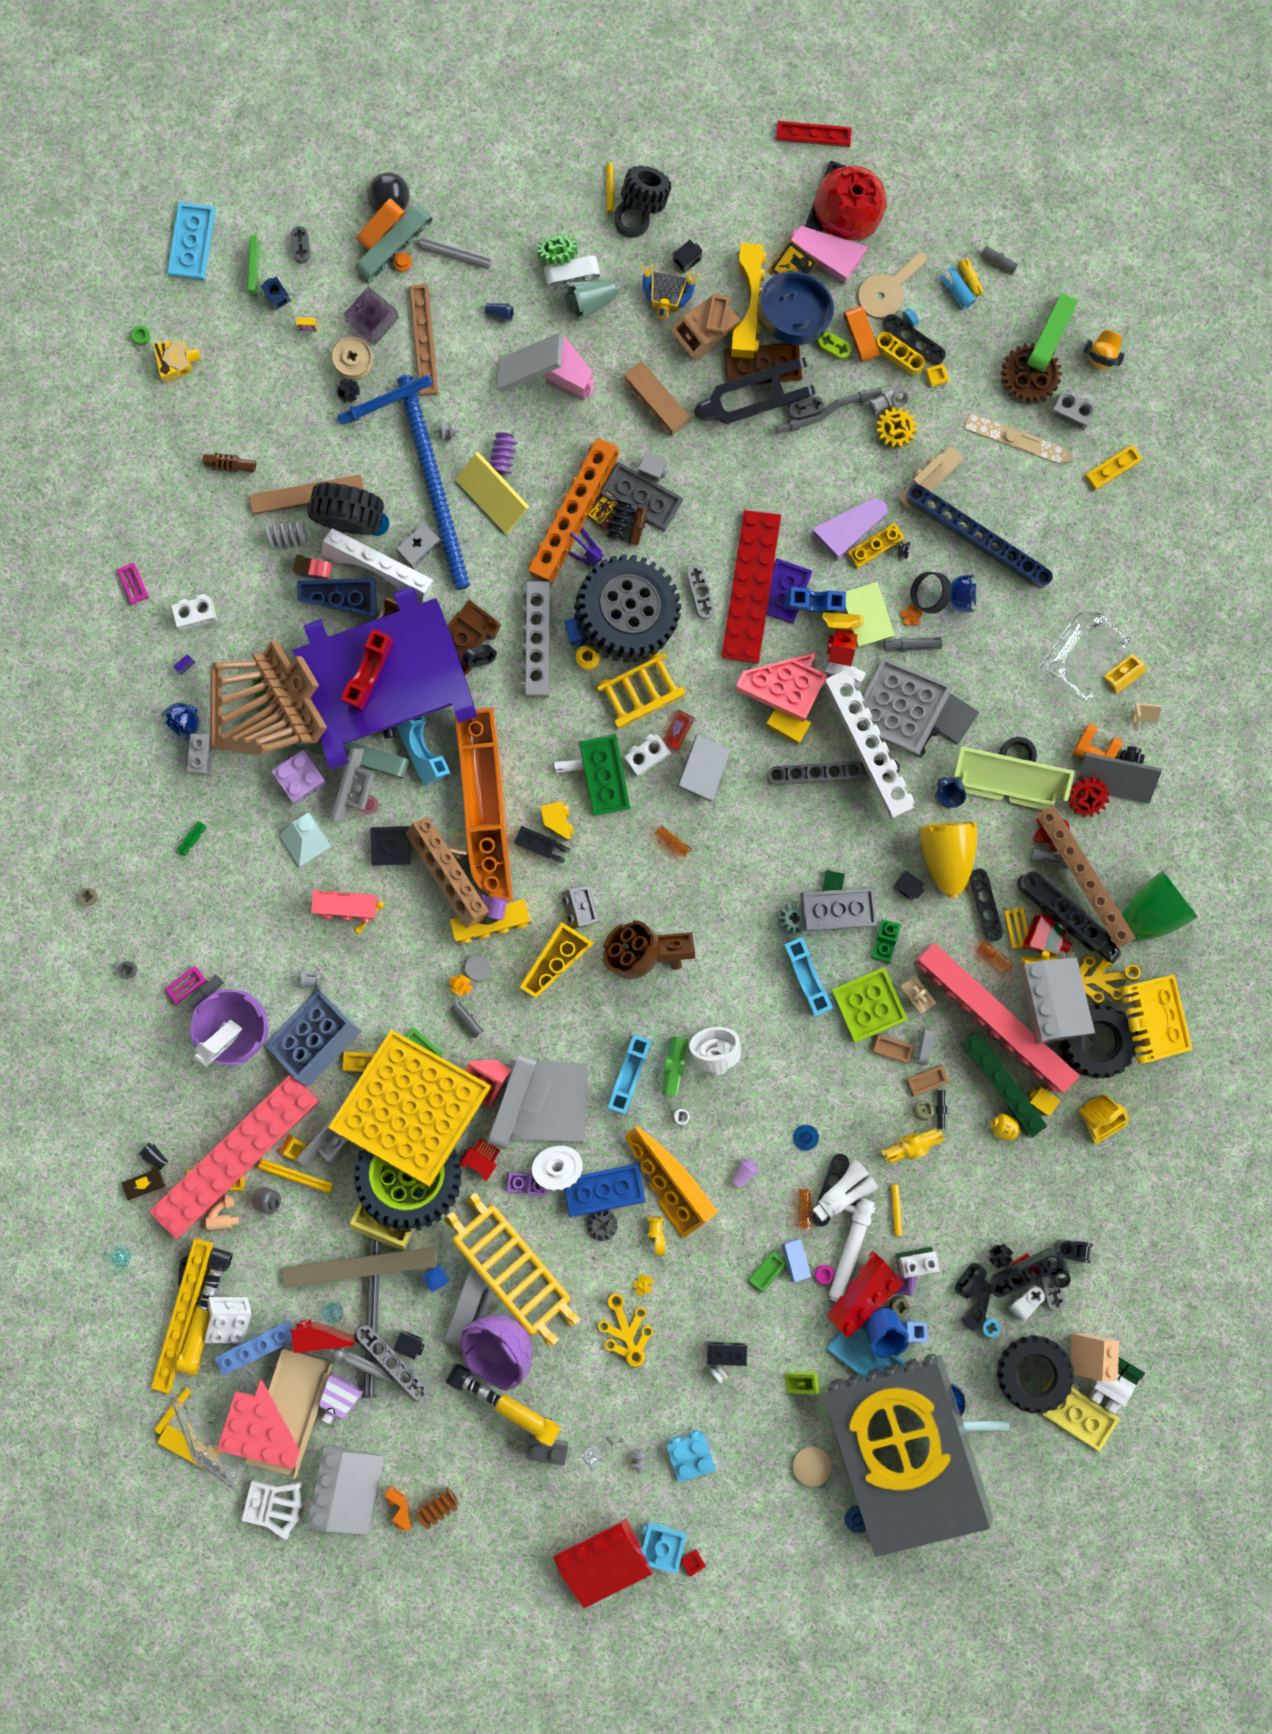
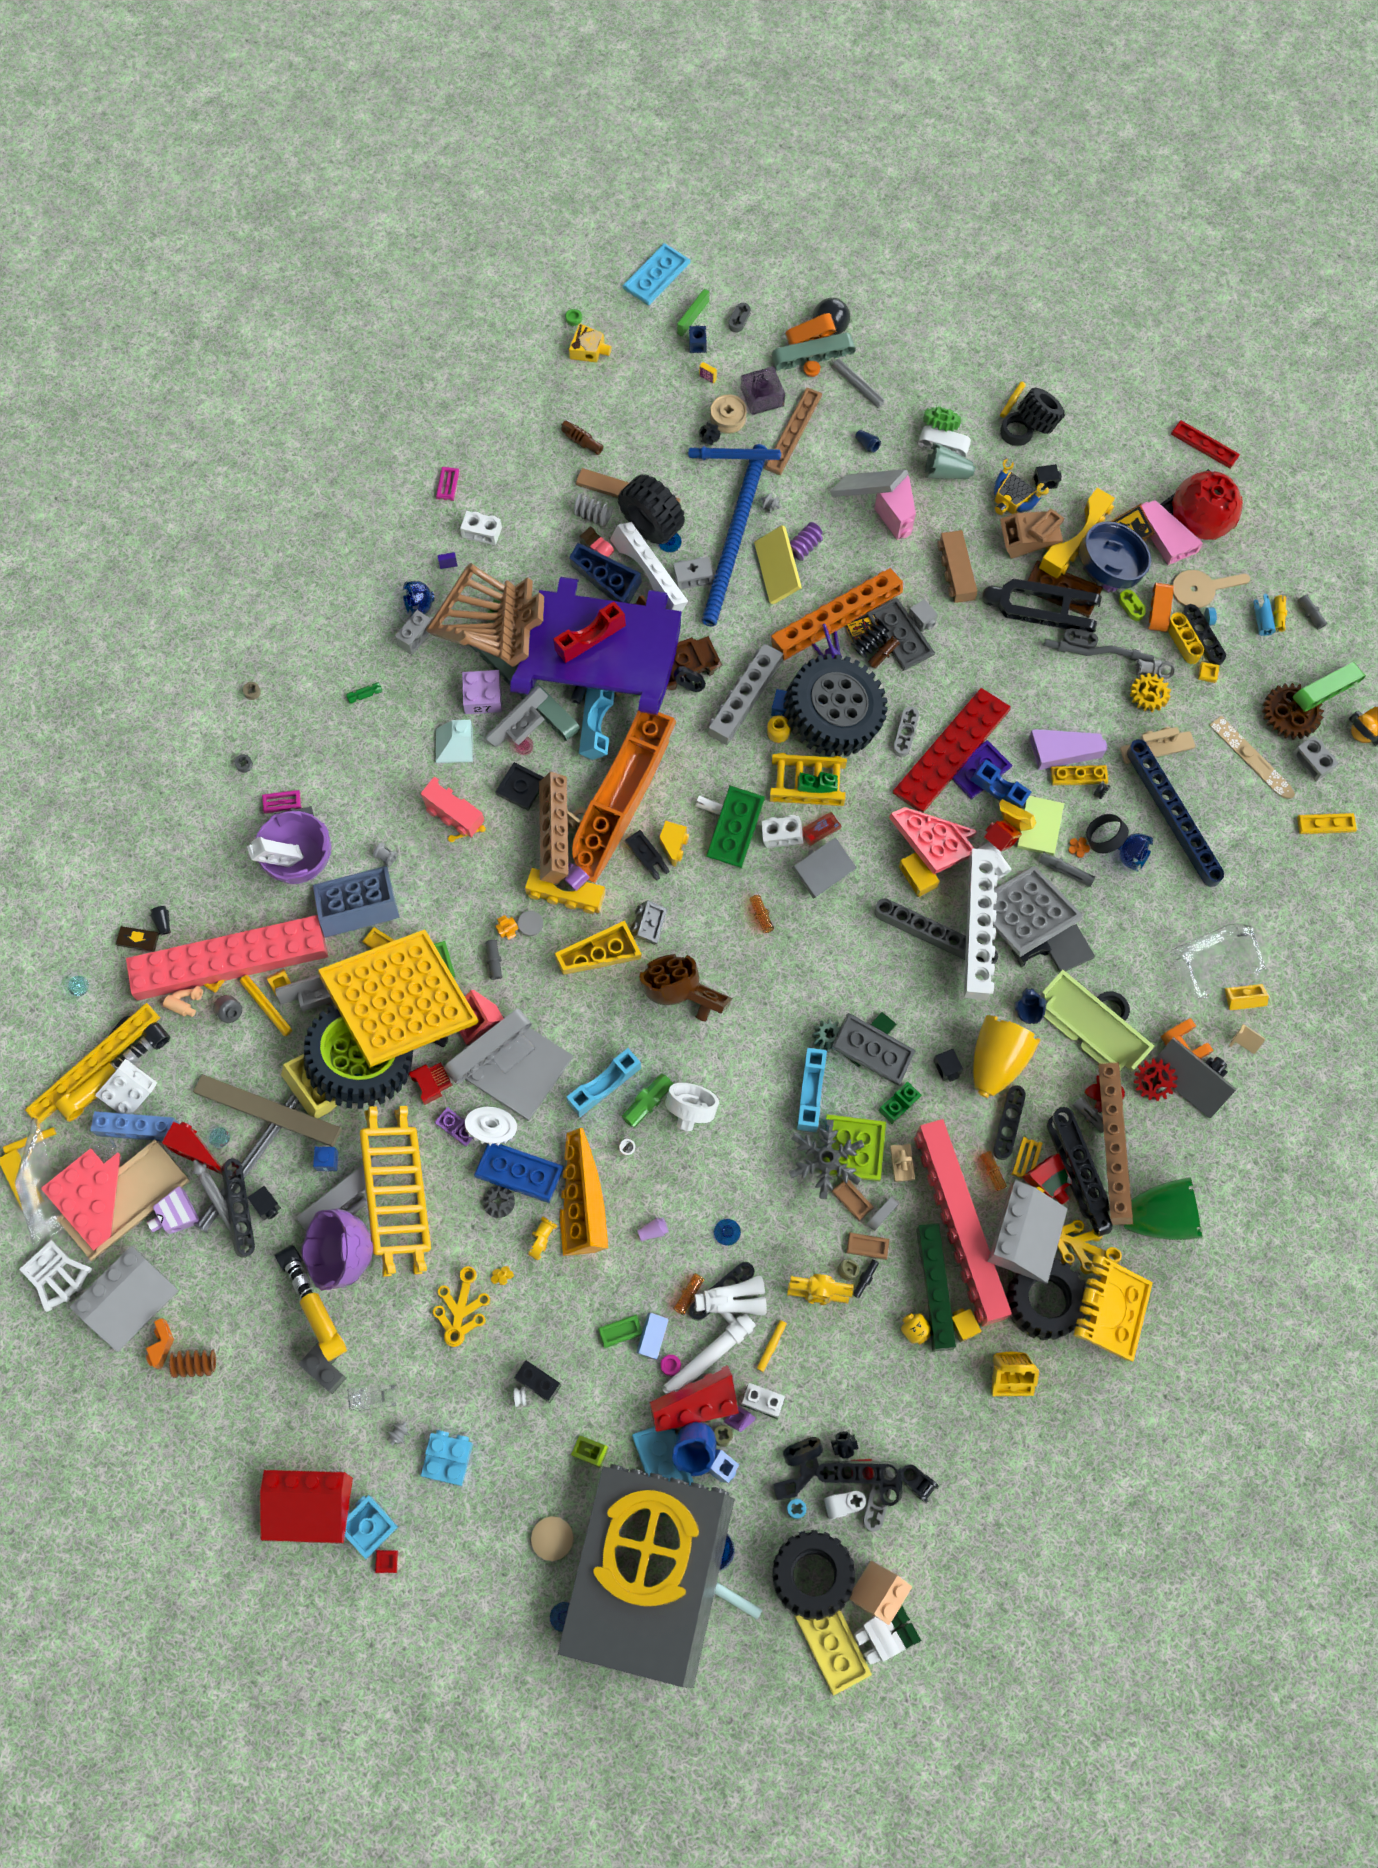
camera: 30 degrees right, 15 degrees down
none -> dark grey piece [789,1119,864,1199]
none -> green slope [797,771,838,793]

